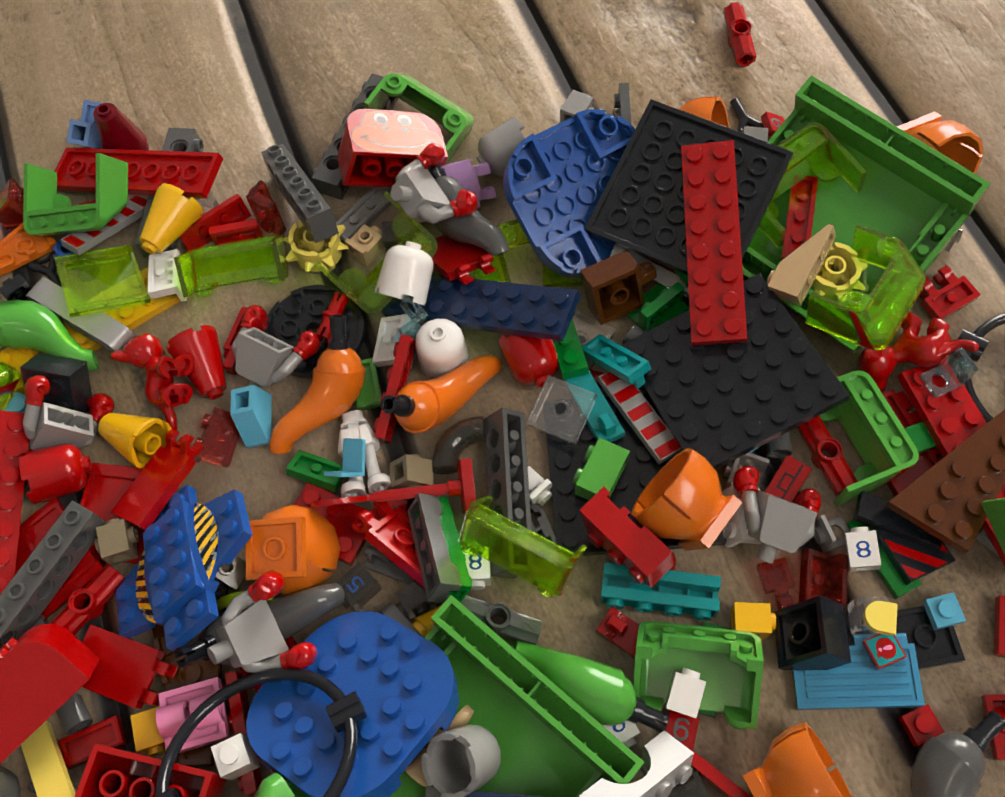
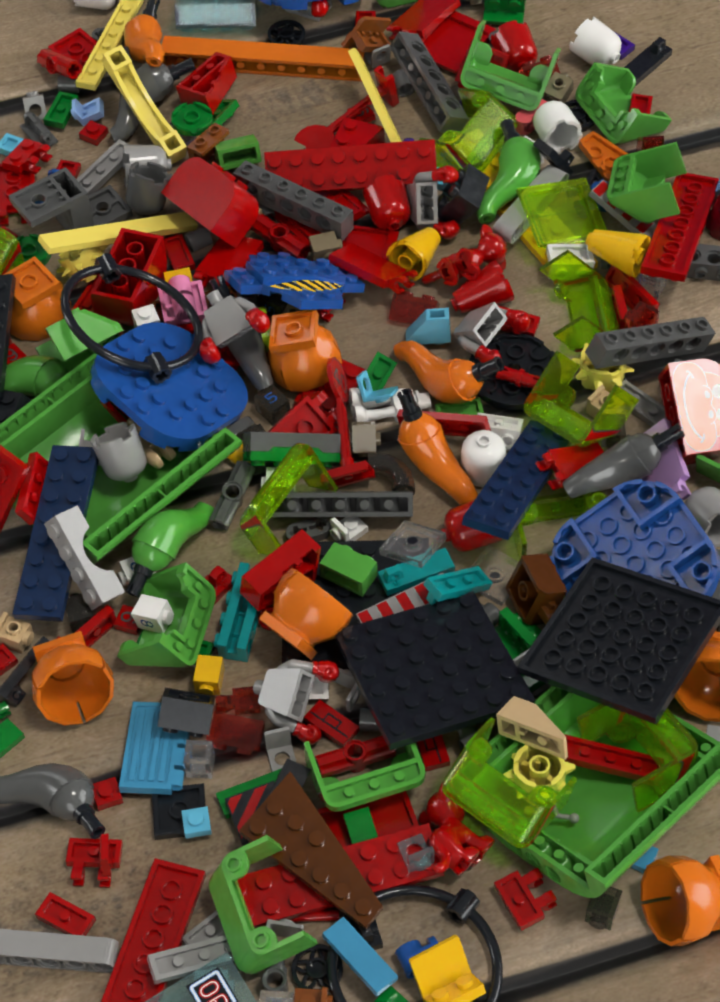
camera: 90 degrees right, 10 degrees down
white cylinder [375,241,434,306] -> none
light grey torso [391,143,478,224] -> none
clear light blue bracket [393,295,428,343] -> none
green plate [553,318,589,380] -> none
red plate [681,140,747,346] -> none
white brick [845,527,881,572] -> none
tile [862,634,907,671] -> none
light yellow tile [863,601,897,636] -> none

